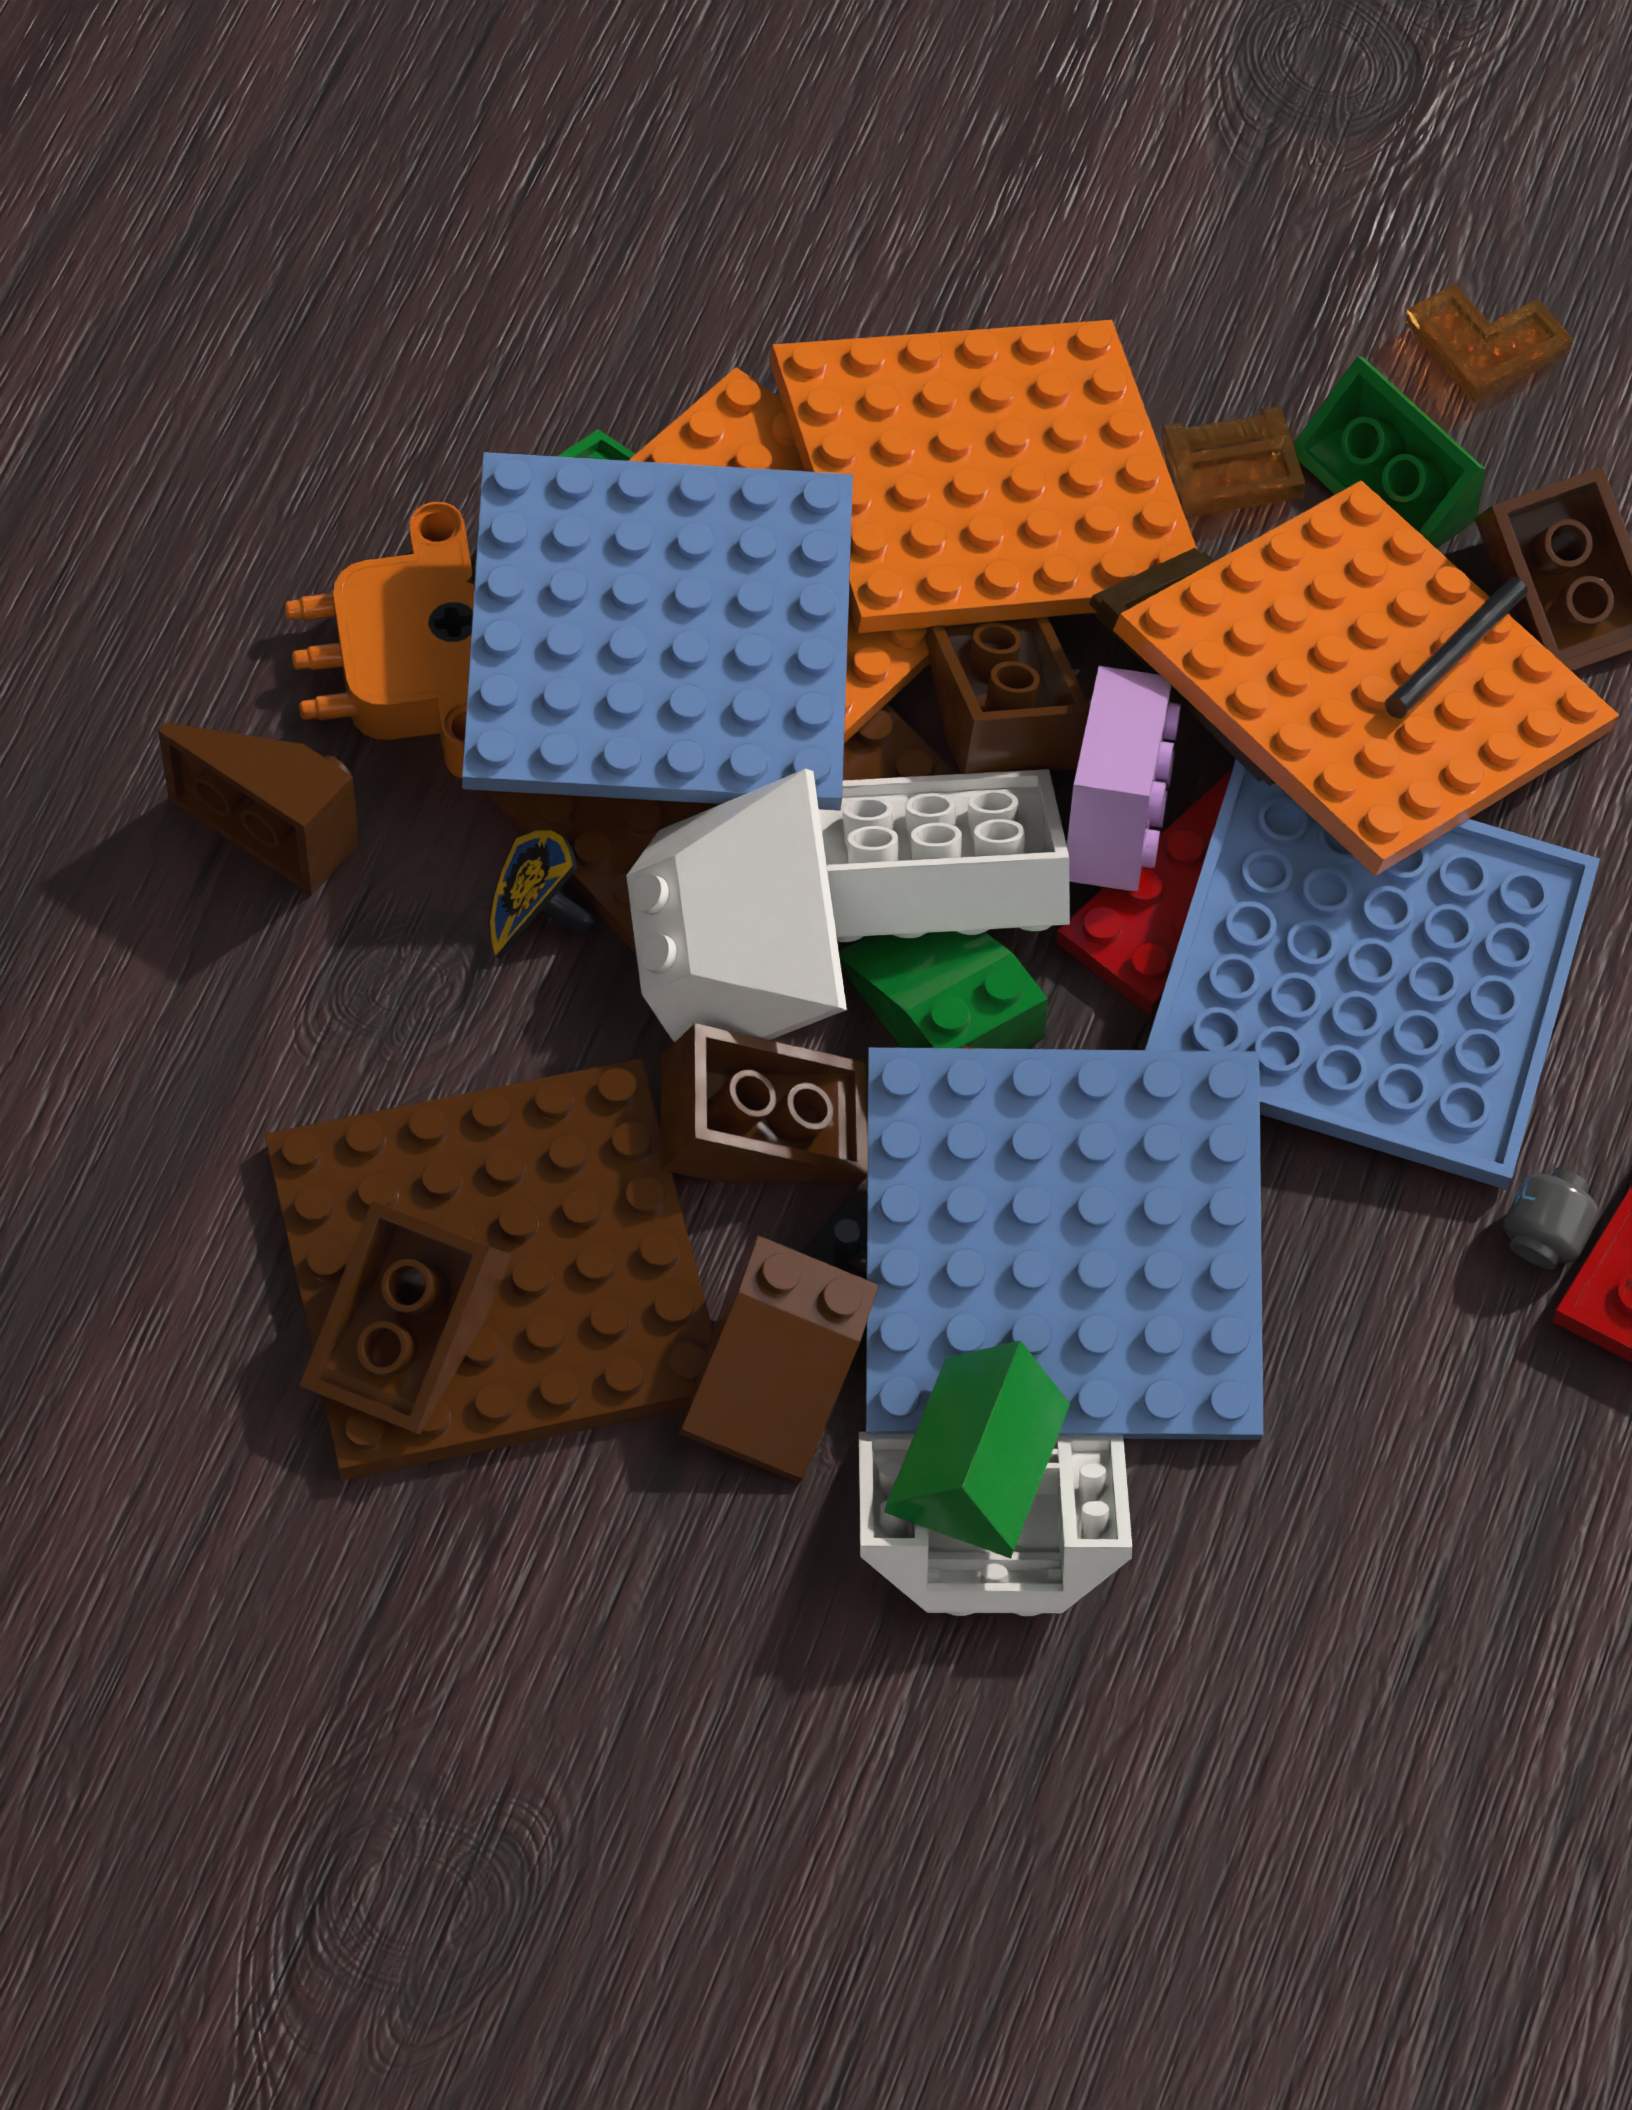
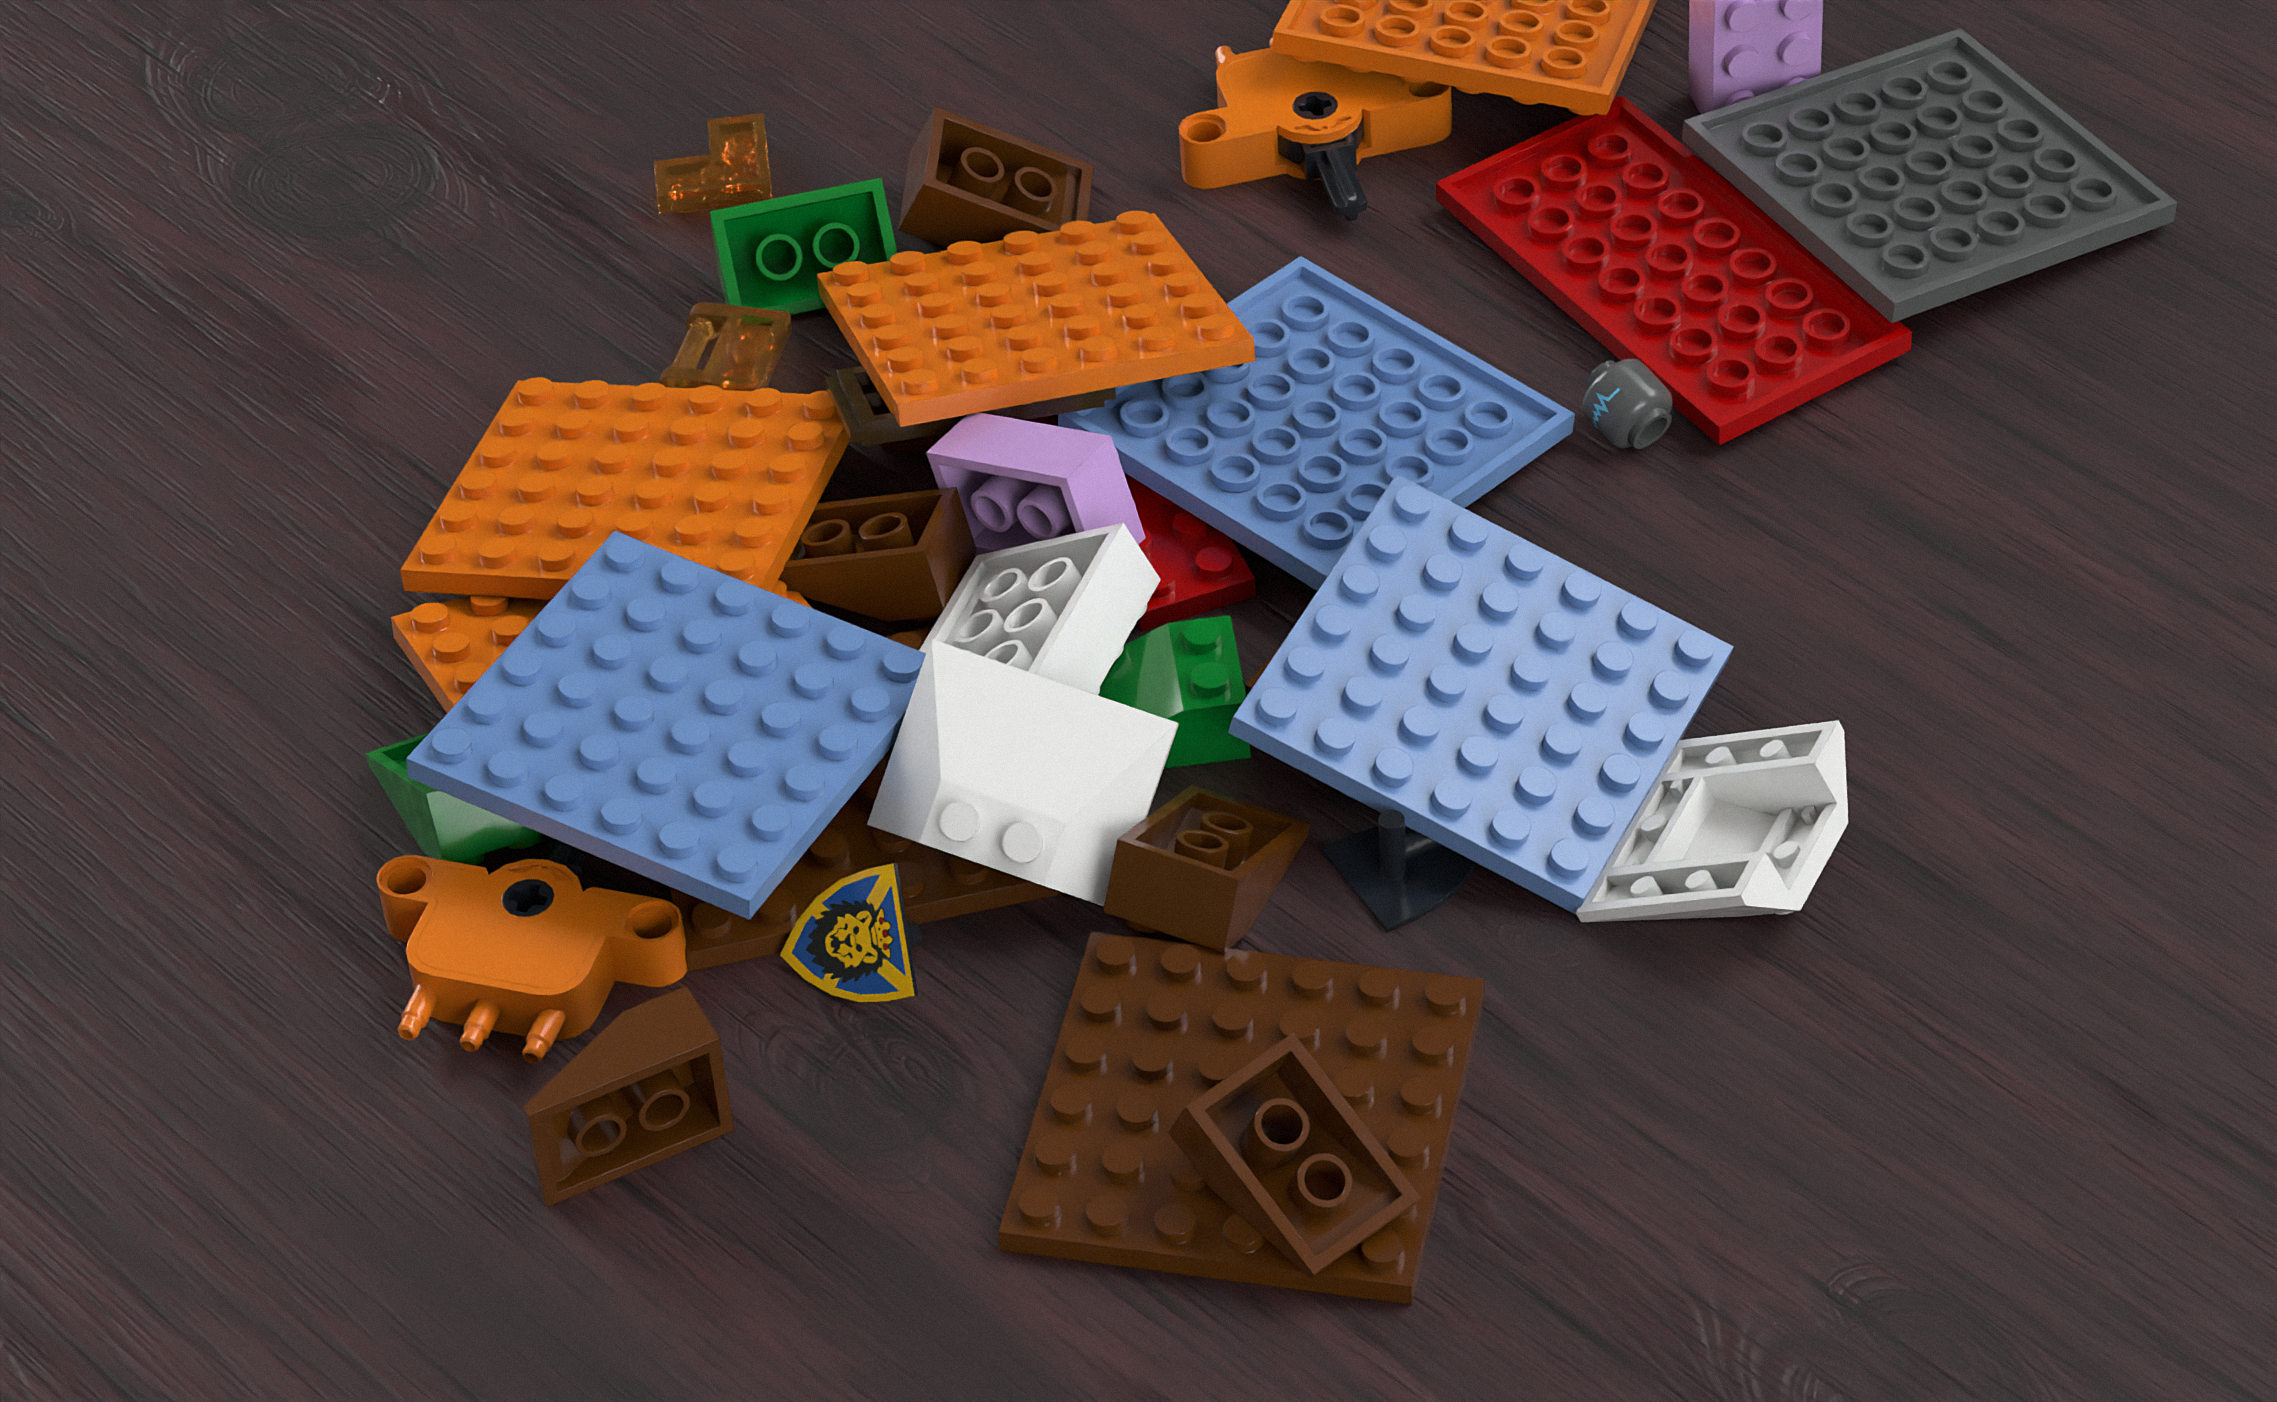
camera: 60 degrees left, 15 degrees down
reddish brown slope [678,1235,879,1483] -> none
green slope [884,1340,1070,1559] -> none
black bar [1385,577,1528,719] -> none

